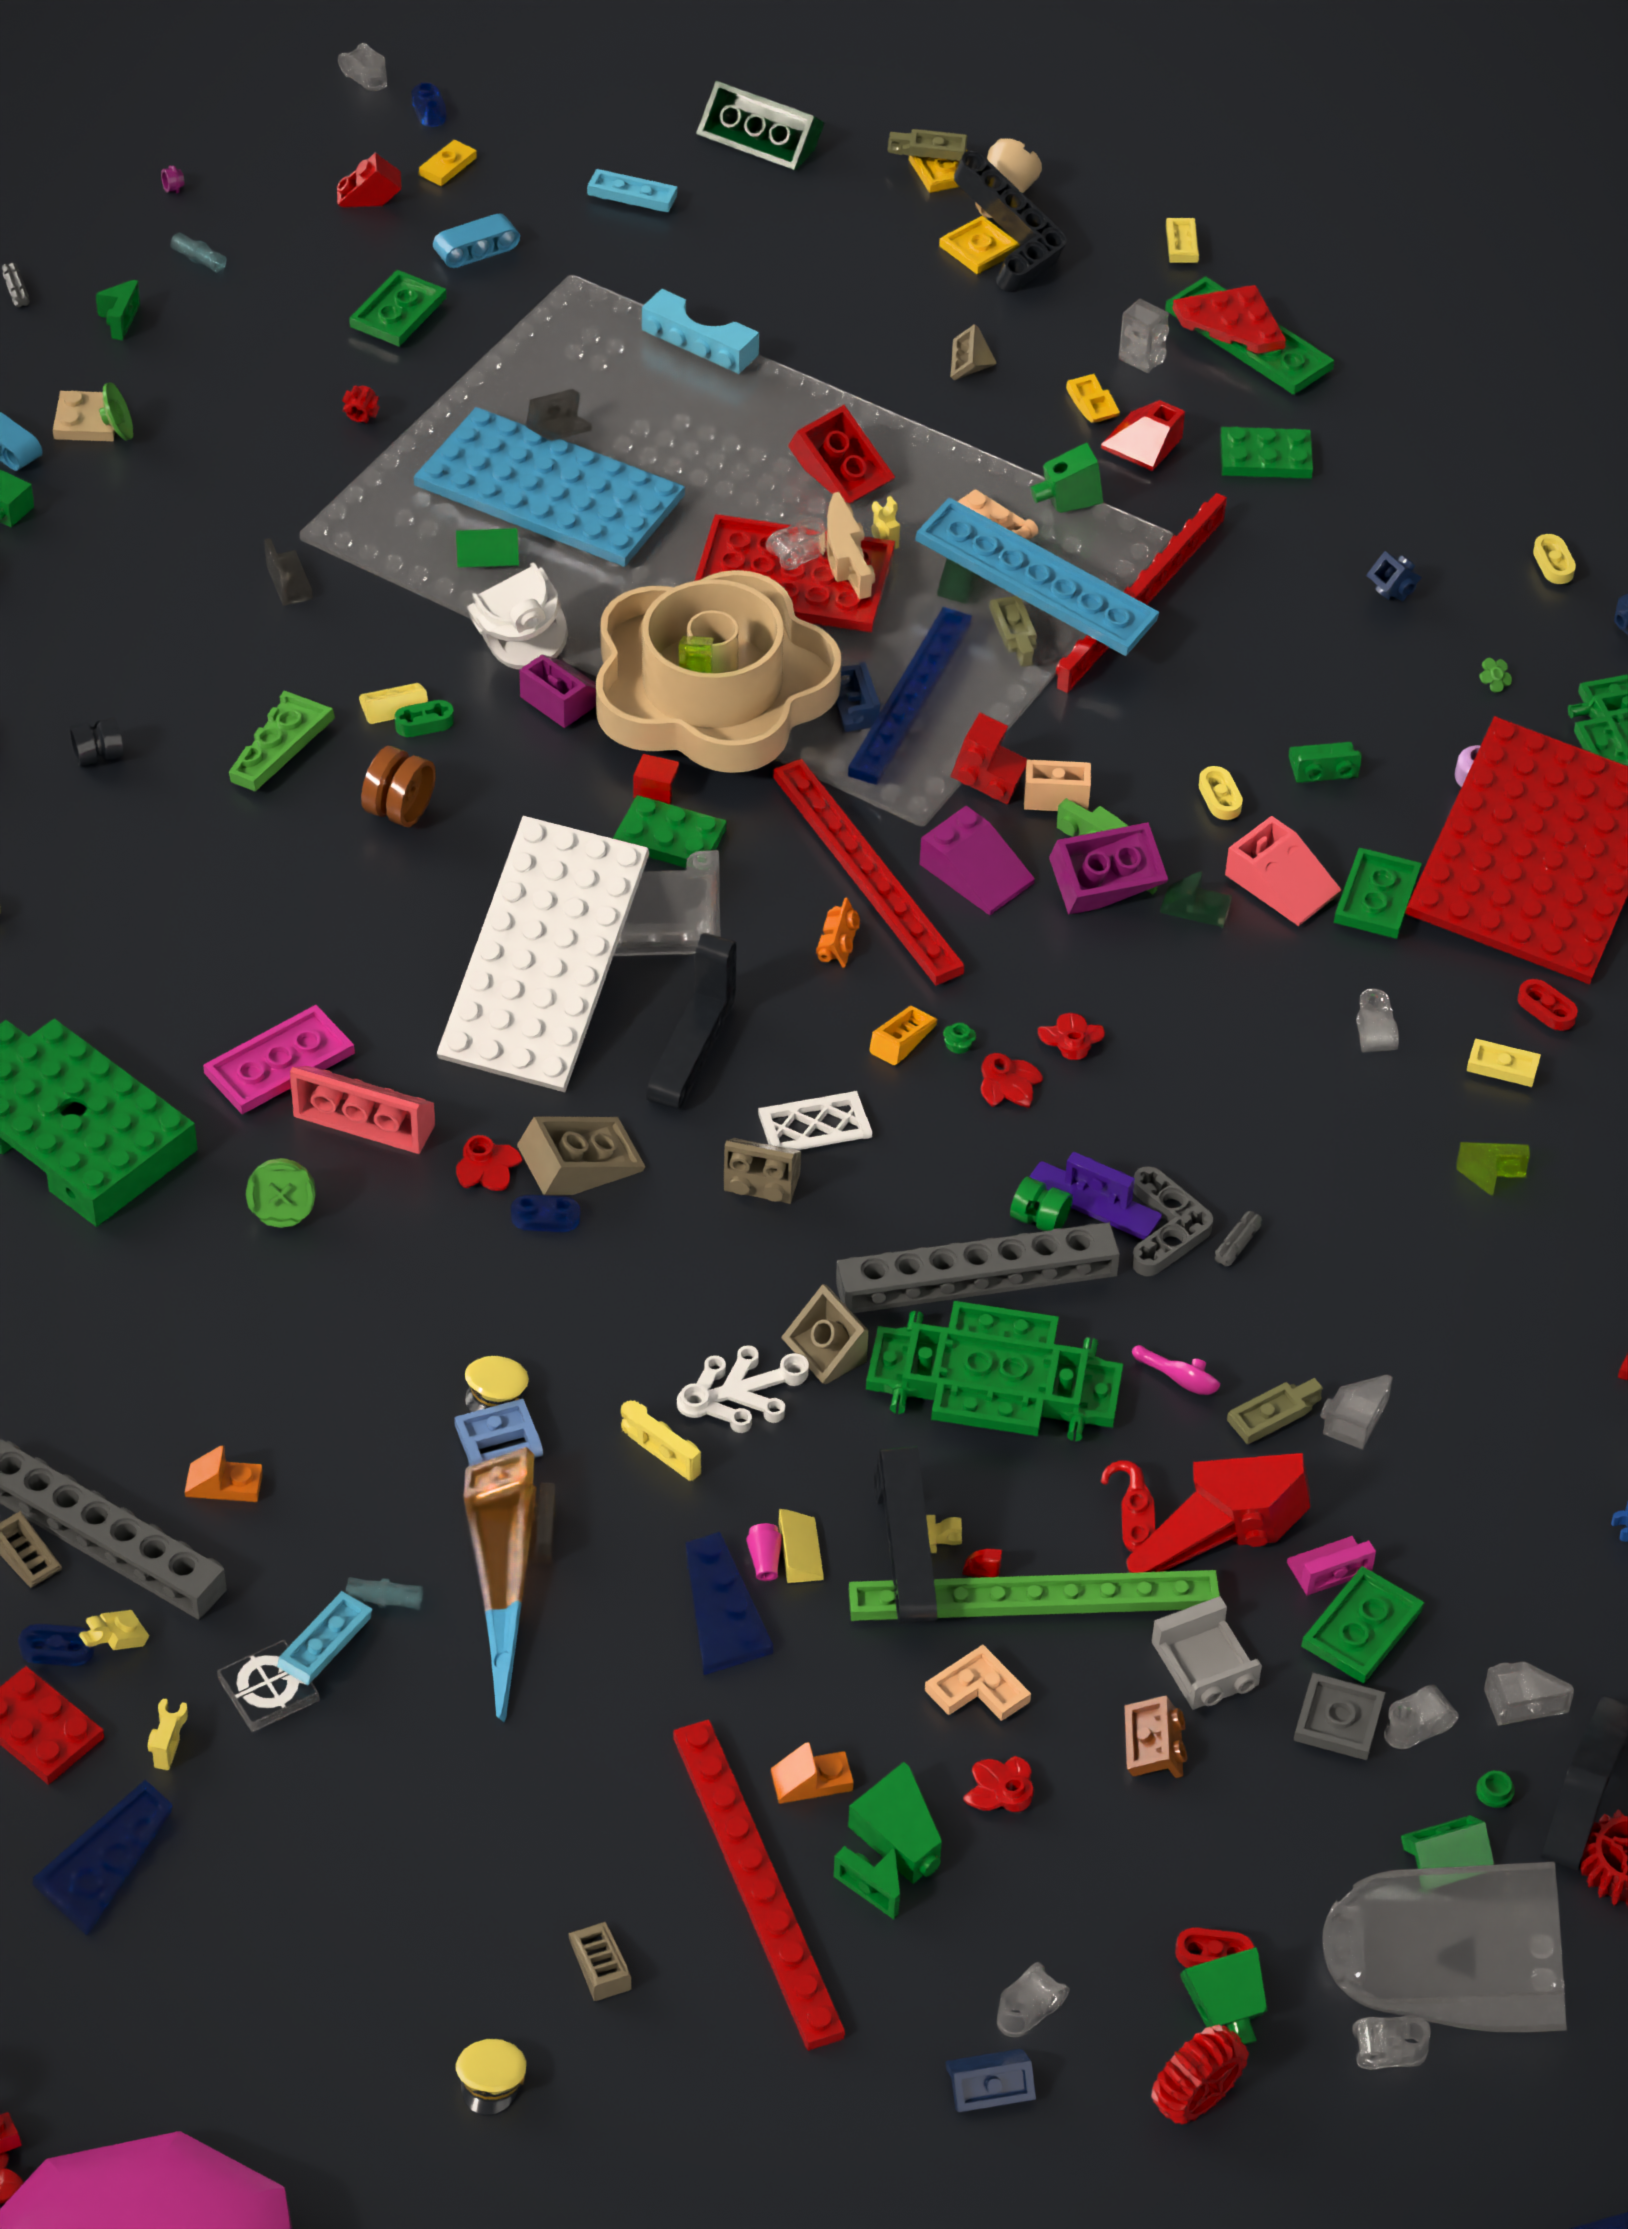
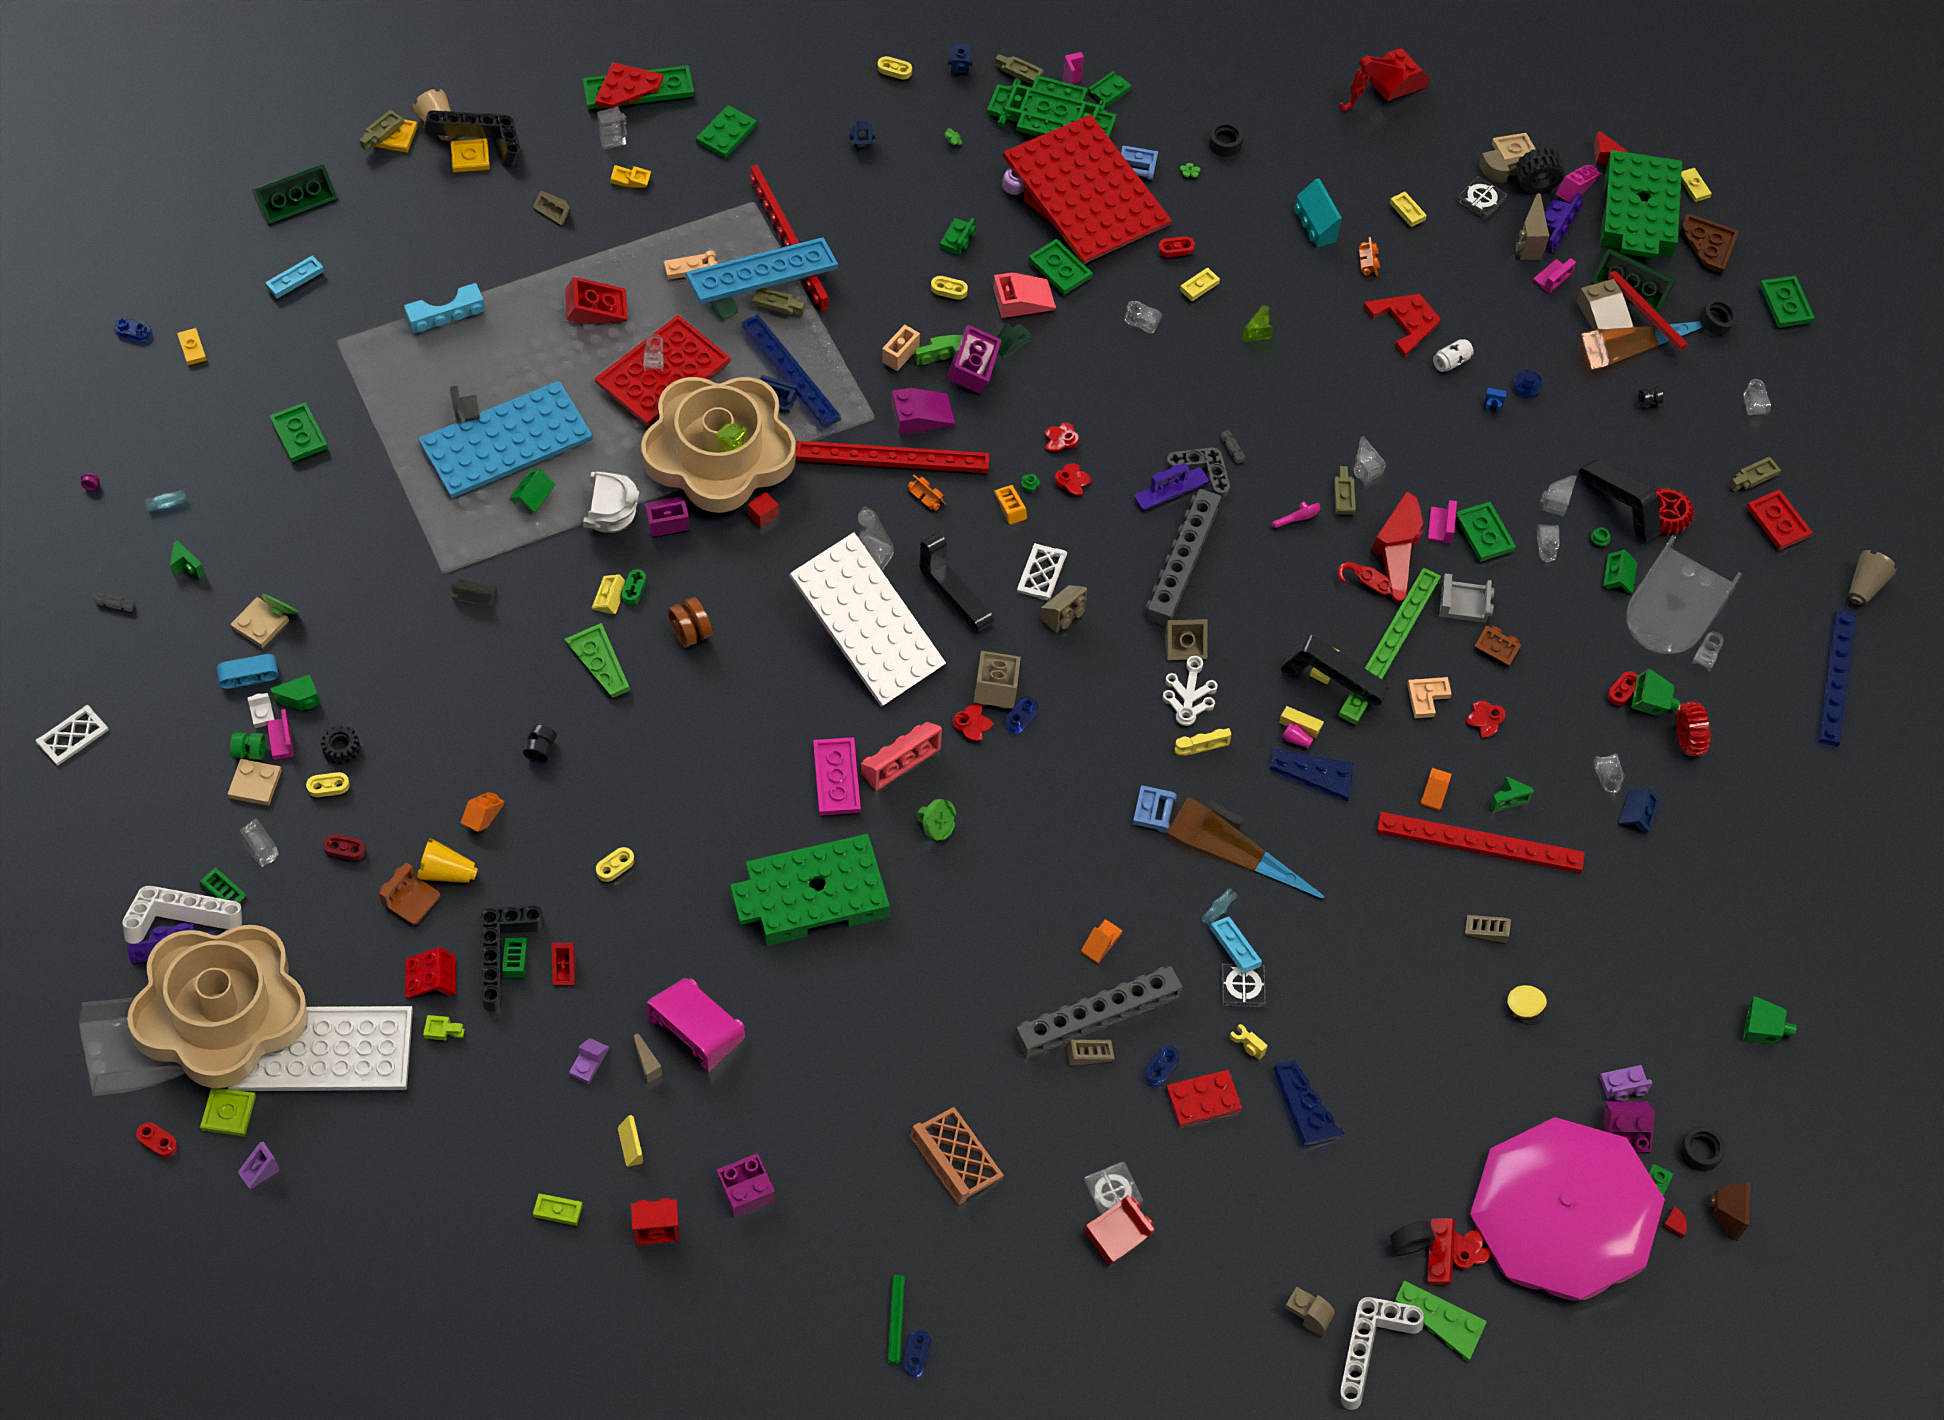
camera: 60 degrees left, 10 degrees up
light yellow plate [79,1610,149,1650] -> none
red slope [337,153,402,207] -> none
clear piece [338,43,387,91] -> none
red gear [342,385,380,423] -> none
dark azure beam [433,213,520,268] -> none
light yellow piece [465,1356,529,1412] -> none
green plate [613,795,727,873] -> none
tan slope [826,492,875,599] -> none
green slope [848,1762,942,1884] -> none
green piece [866,1301,1123,1441] -> none
light yellow plate [871,496,900,549] -> none
red brick [950,712,1029,805] -> none
red tile [962,1549,1002,1578] -> none
green wheel [1010,1176,1073,1231] -> none
green torso [1030,443,1103,513] -> none
slope [1101,400,1185,471] -> none
light yellow plate [1166,218,1199,263] -> none
dark grey plate [1294,1673,1385,1760] -> none

